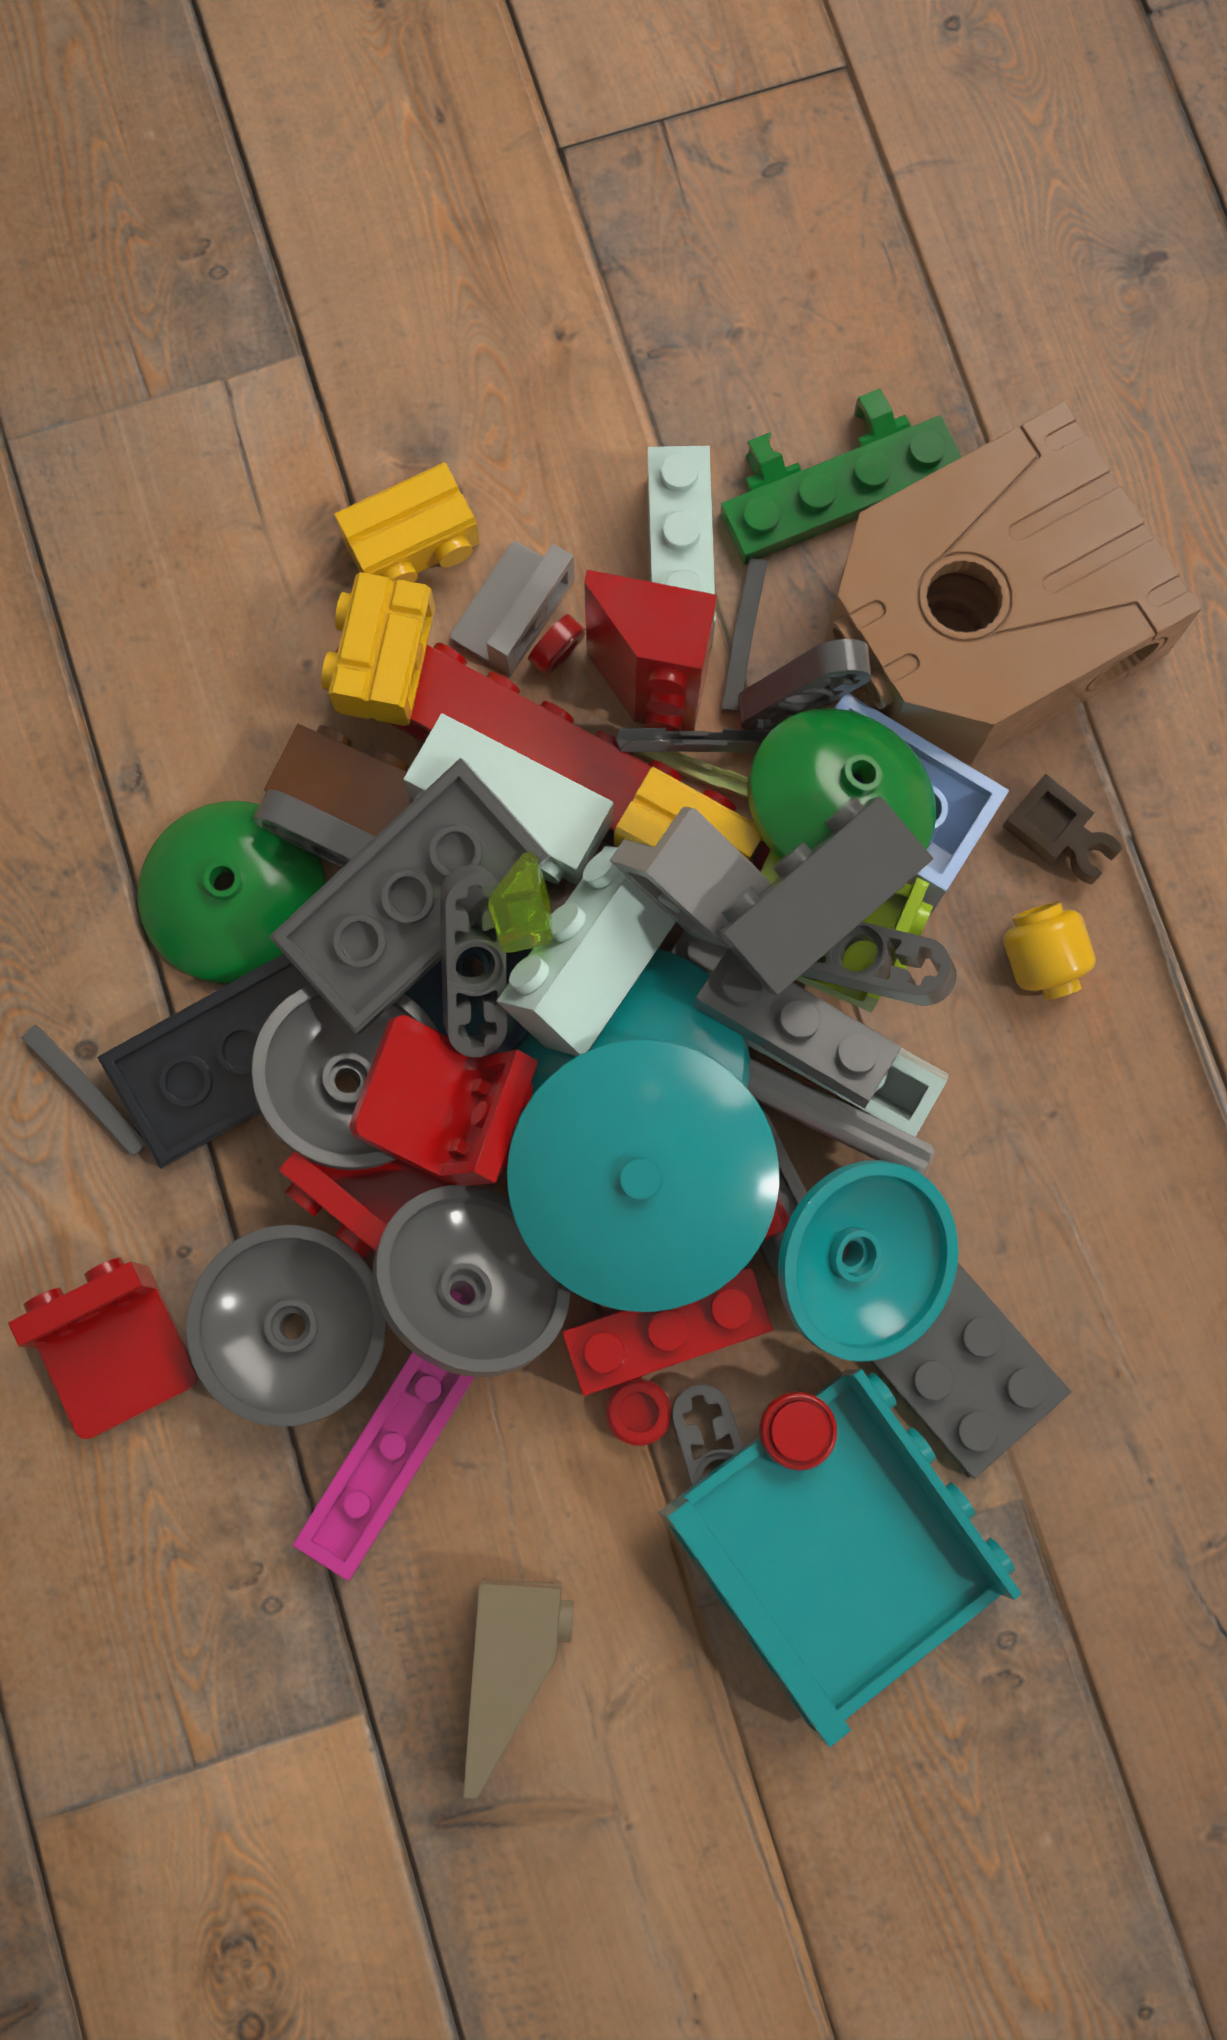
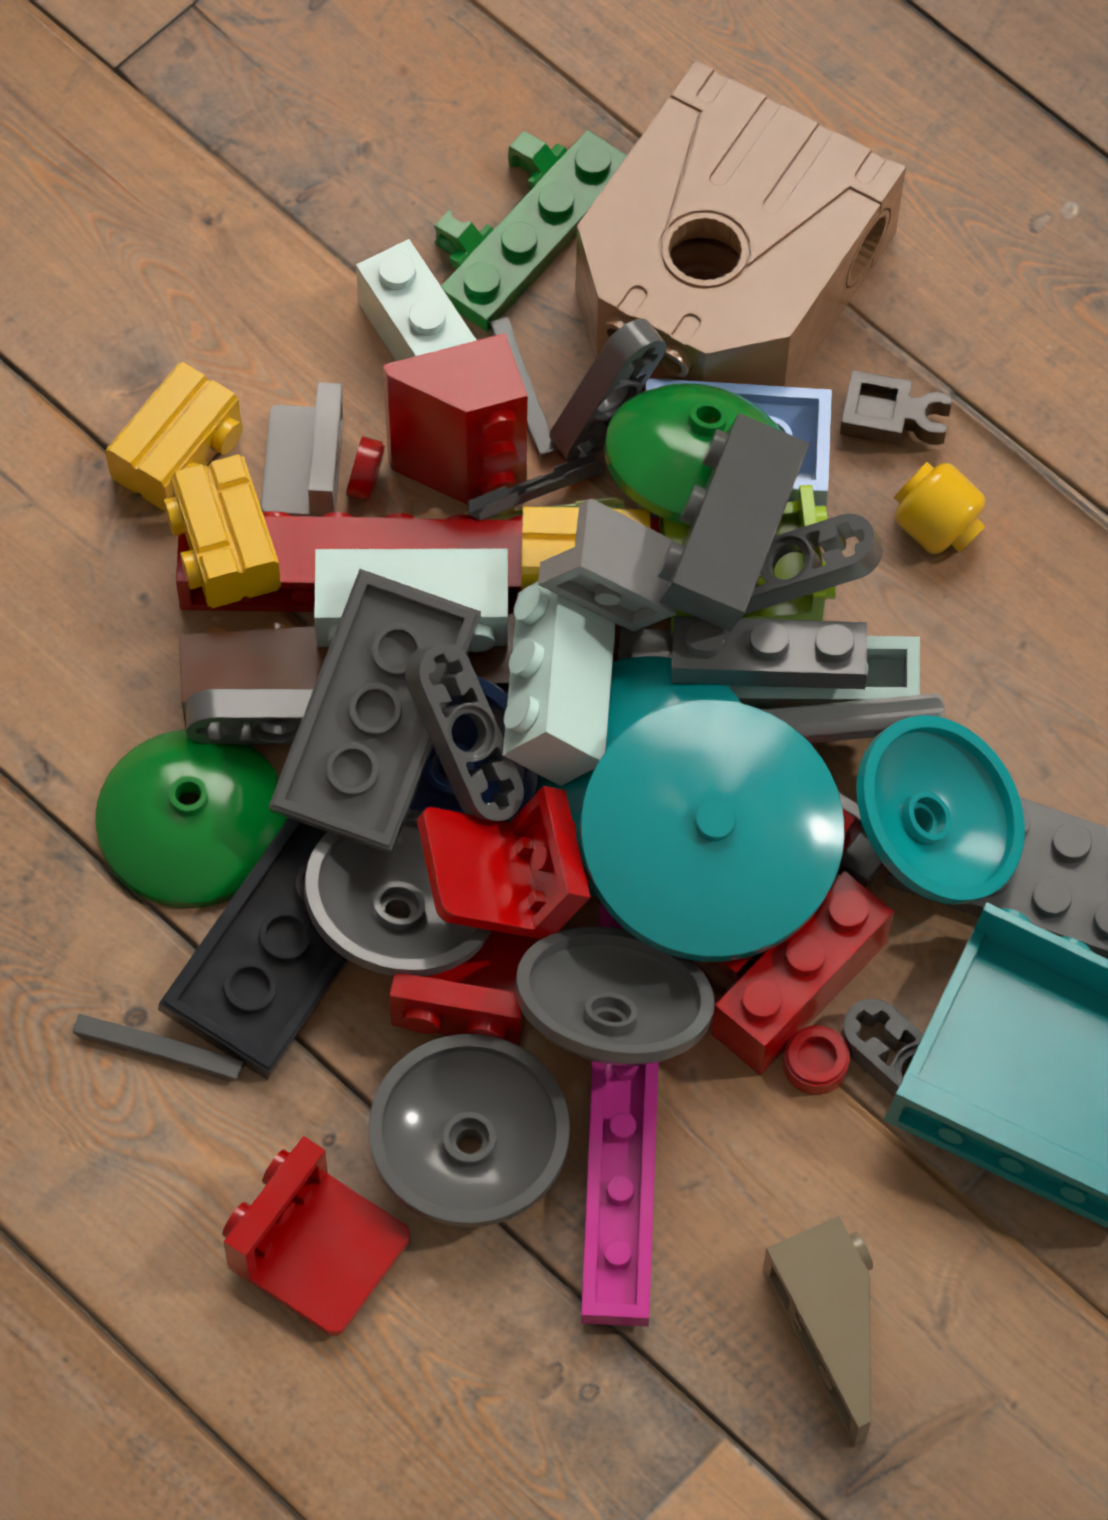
camera: 30 degrees left, 15 degrees down
clear neon green slope [488,851,553,953] -> none
red piece [759,1392,837,1471] -> none

